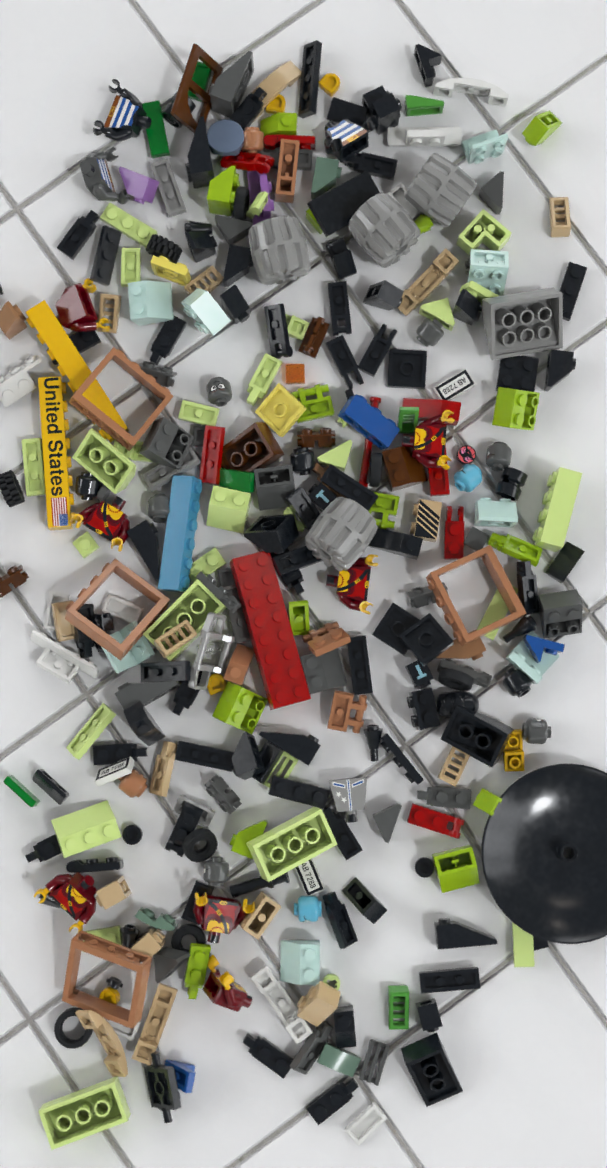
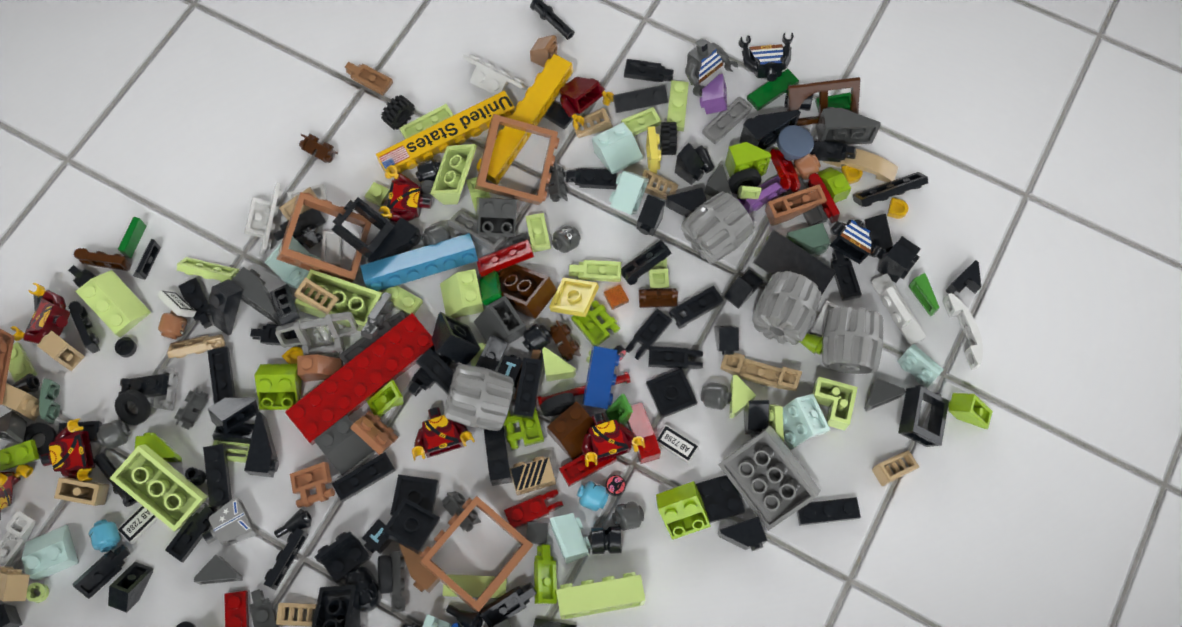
camera: 60 degrees right, 15 degrees down
none -> reddish brown hinge [73,248,132,271]
none -> black pin [185,467,206,486]
none -> black window [331,197,394,259]
none -> black window [898,385,949,447]

